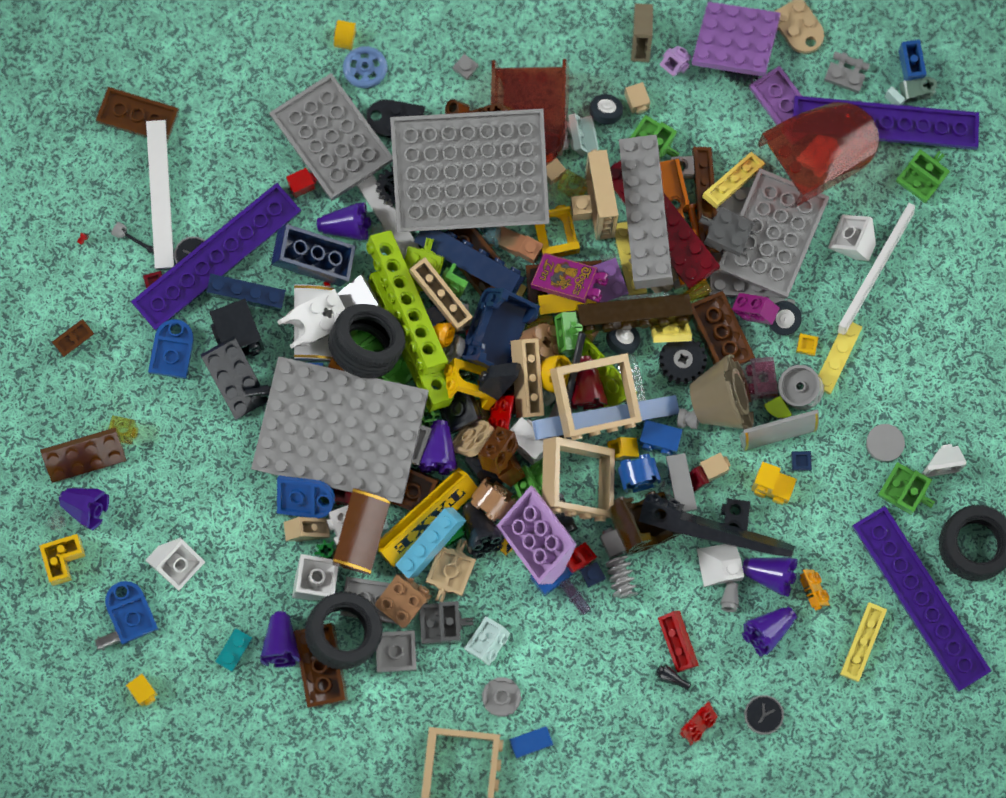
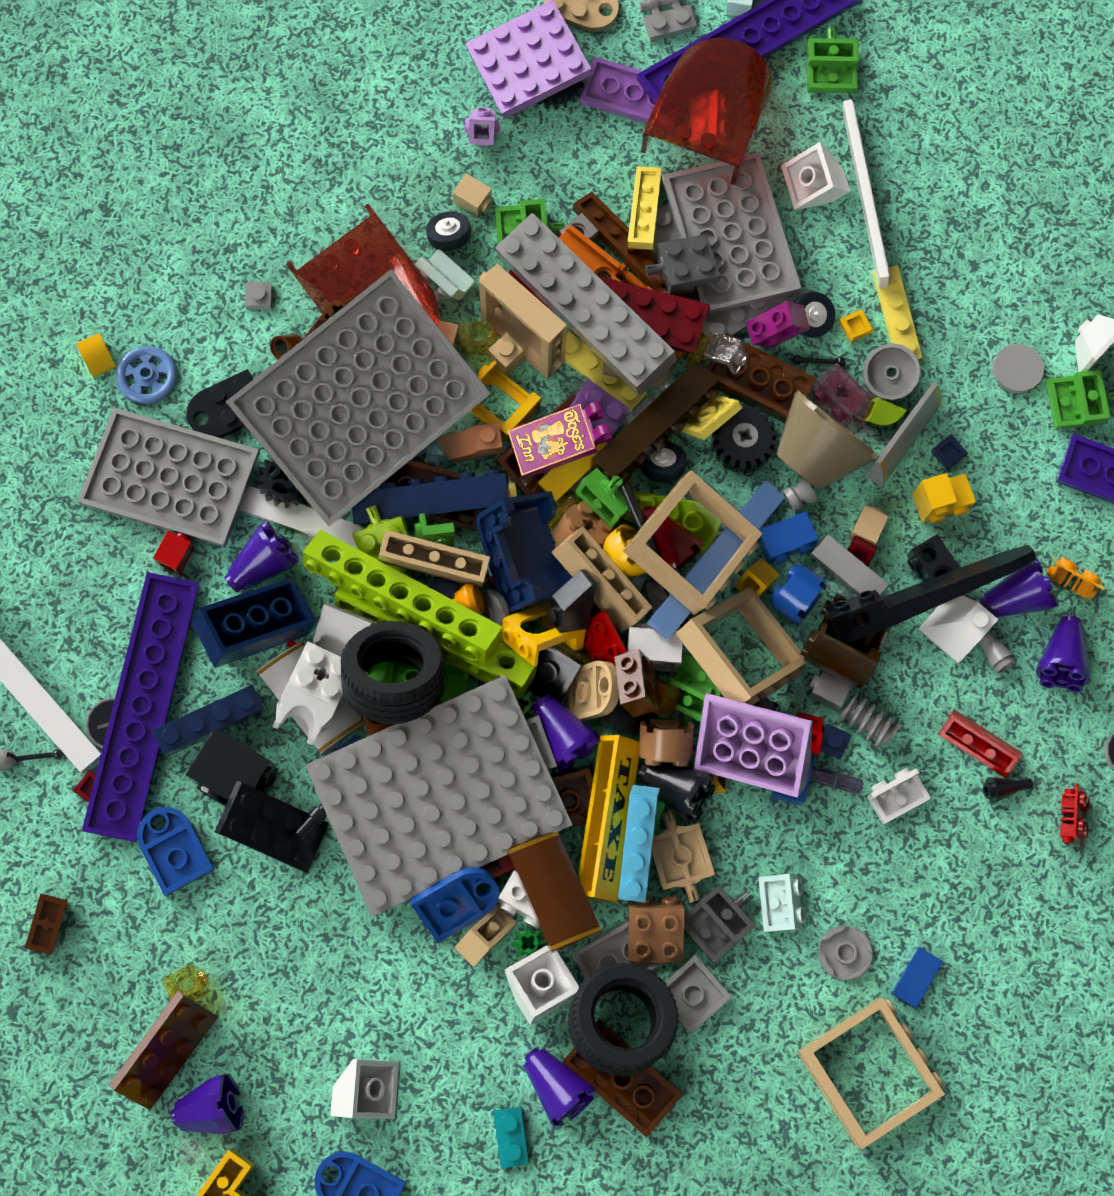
camera: 40 degrees left, 0 degrees up
dark tan slope [631,3,653,62] -> none
none -> clear bracket [704,333,748,374]
none -> black hinge [792,355,845,367]
none -> white bracket [867,768,931,825]

